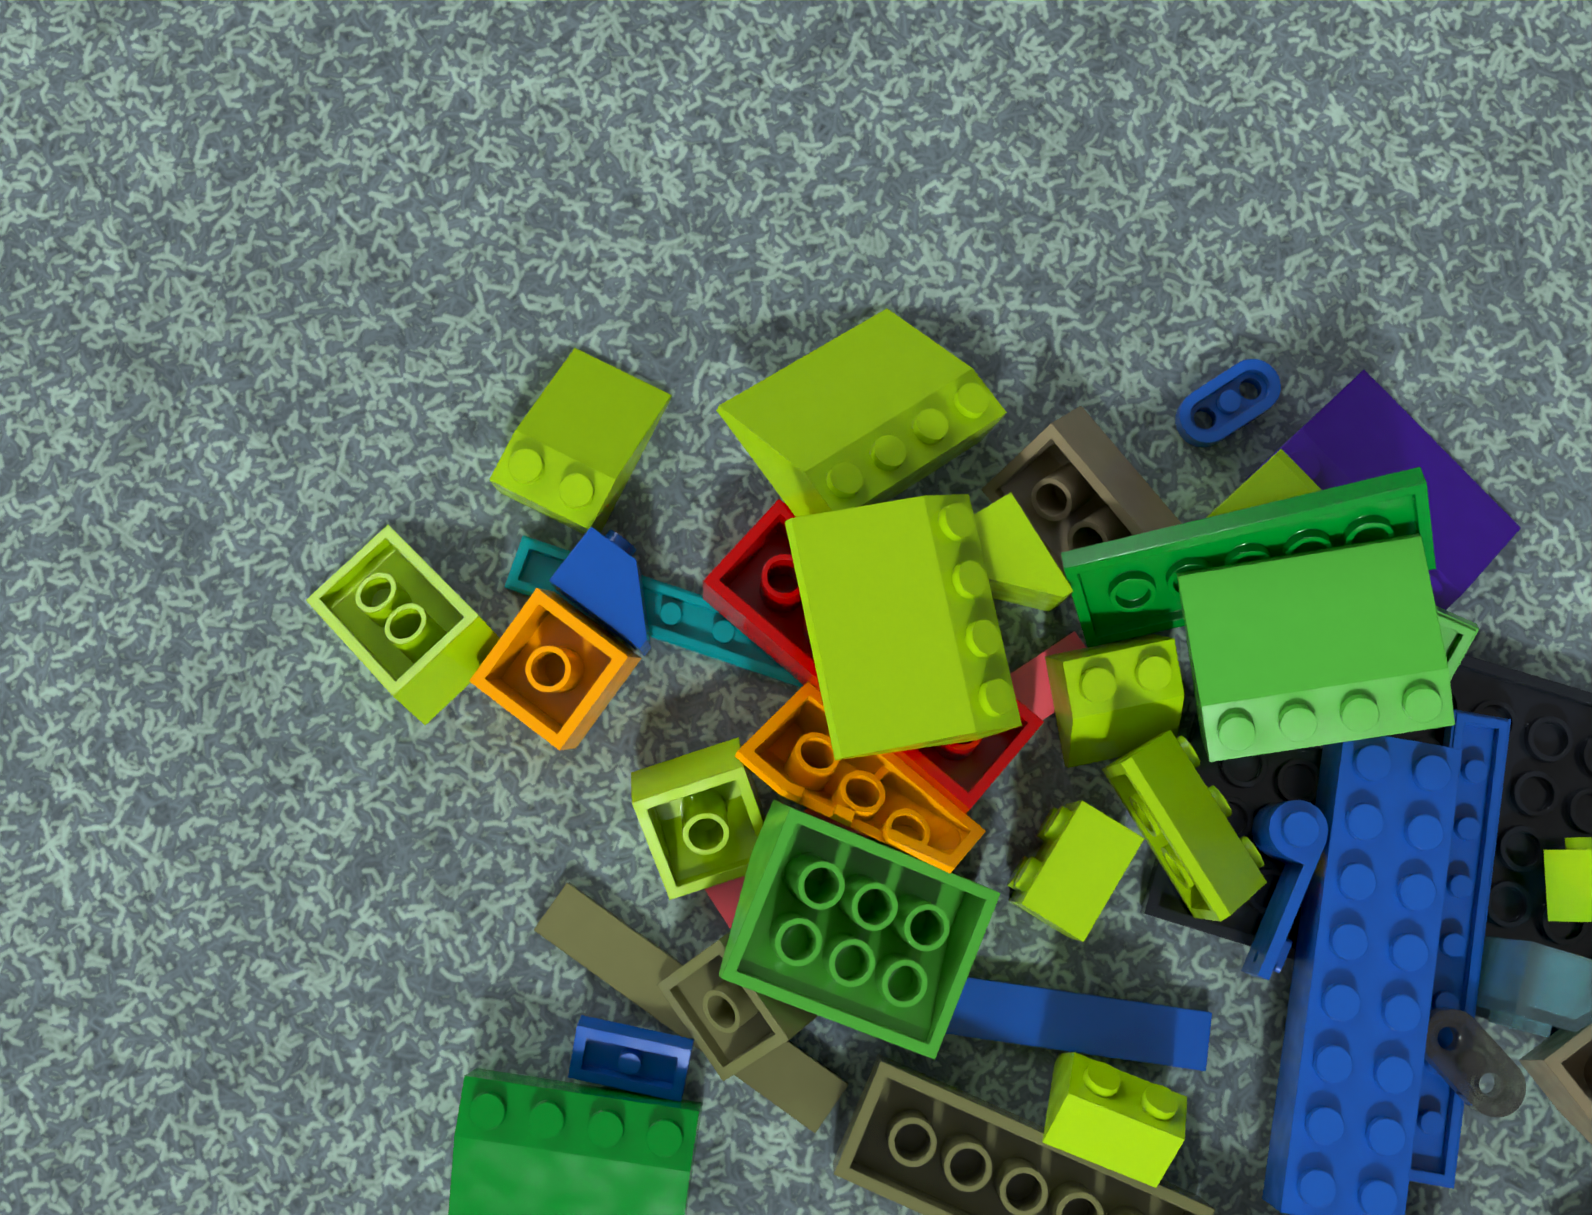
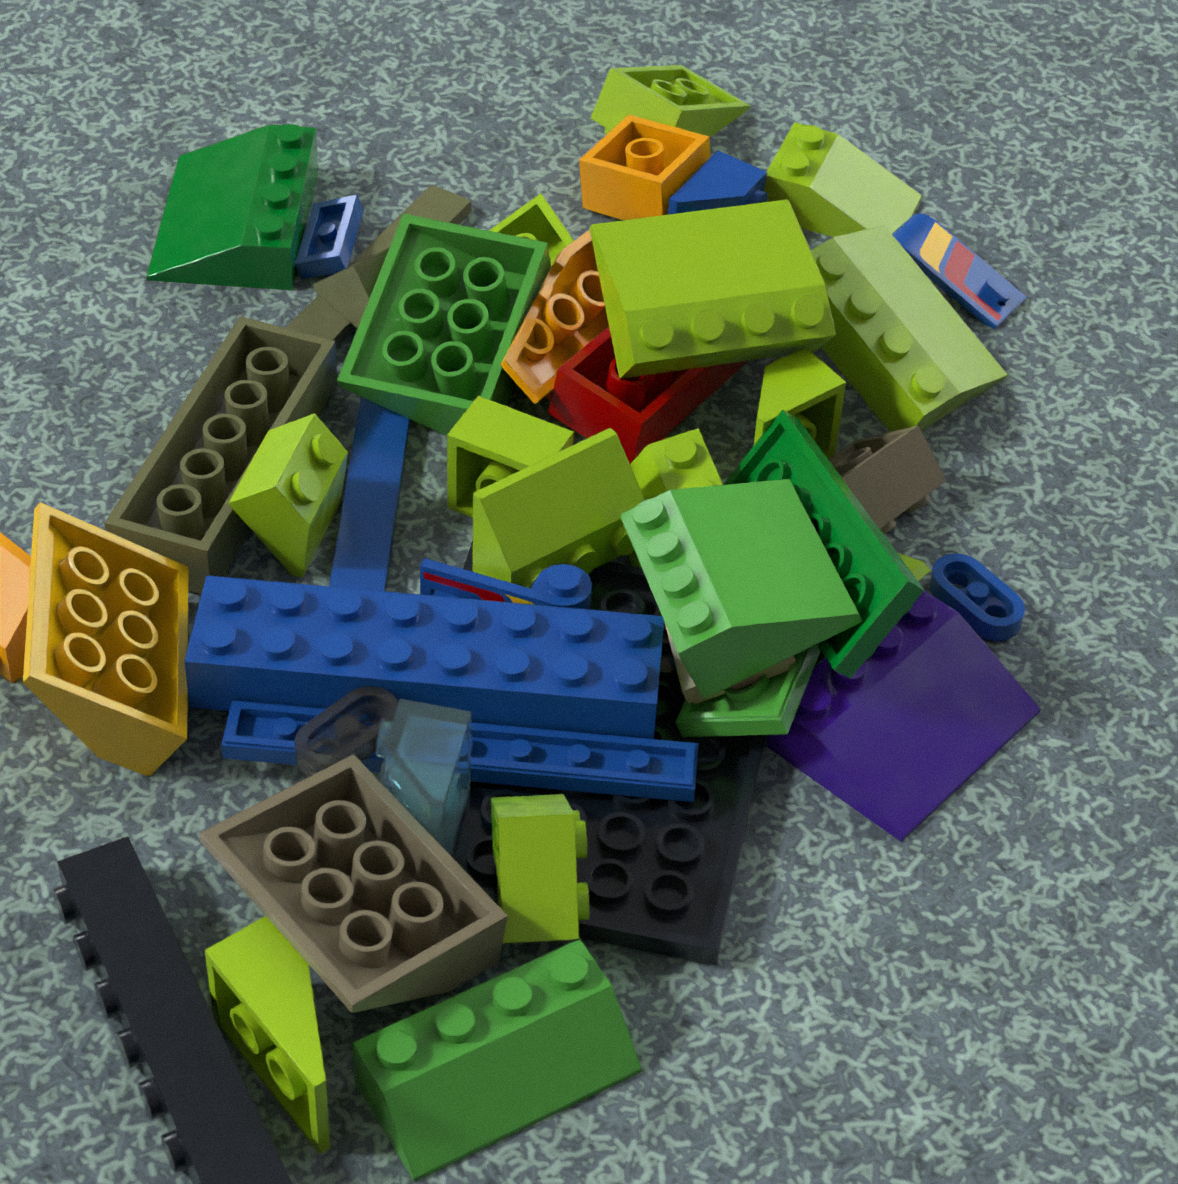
camera: 80 degrees right, 35 degrees down
none -> blue door [892,213,1027,329]

